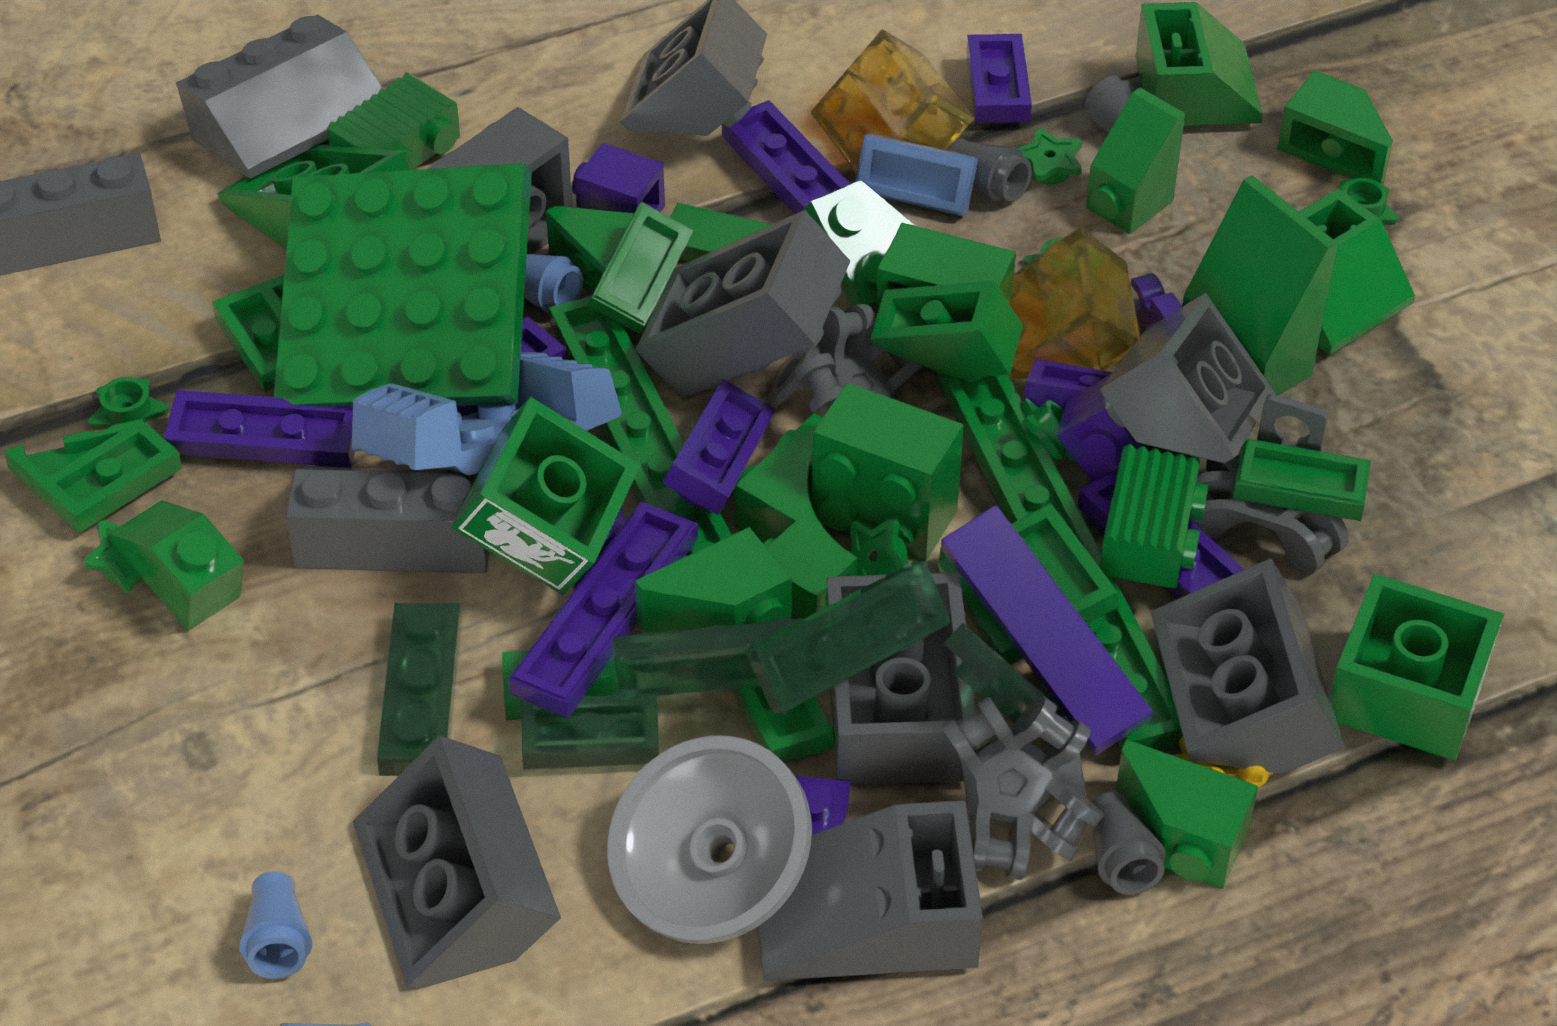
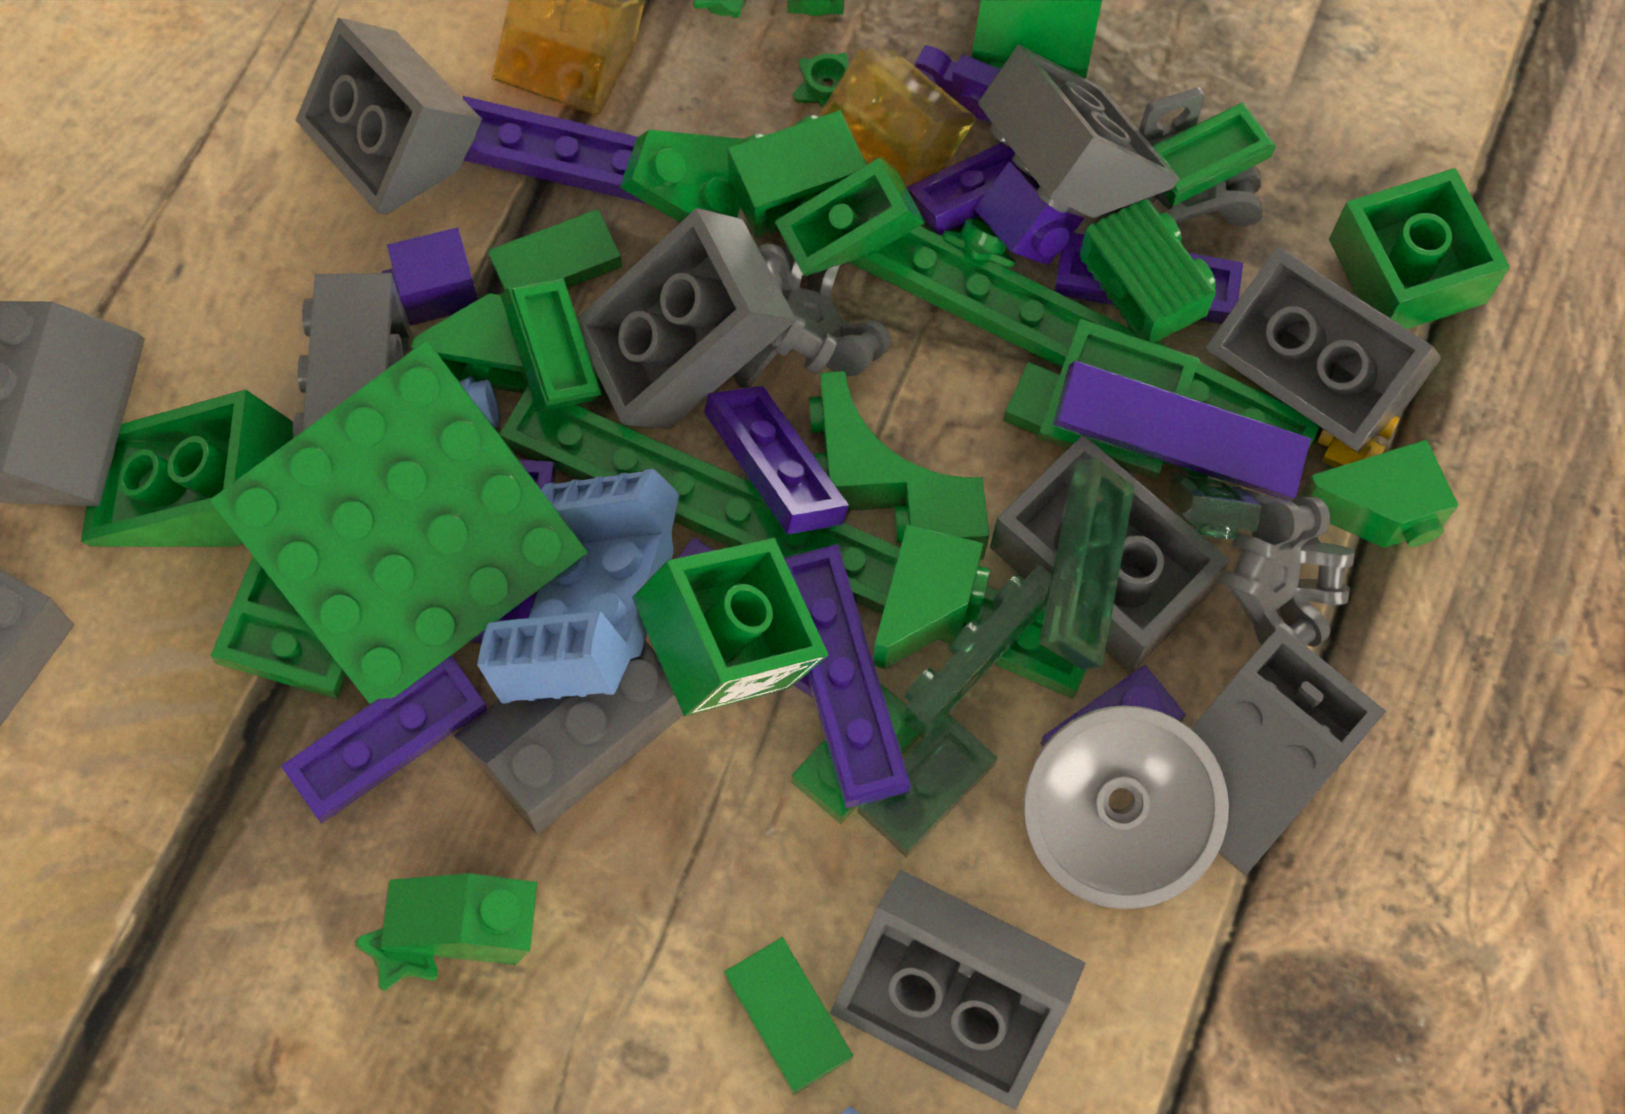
camera: 45 degrees left, 20 degrees up
green wing [4,419,182,533] -> none
green plate [88,377,168,429] -> none
green brick [327,72,460,170] -> none
clear green plate [377,603,462,776] -> none
green brick [812,383,964,562] -> none
green plate [850,518,910,576] -> none
medium blue tile [855,134,979,216] -> none
dark grey cone [947,138,1032,202] -> none
dark grey cone [1092,792,1166,895] -> none
none -> green tile [724,937,854,1095]

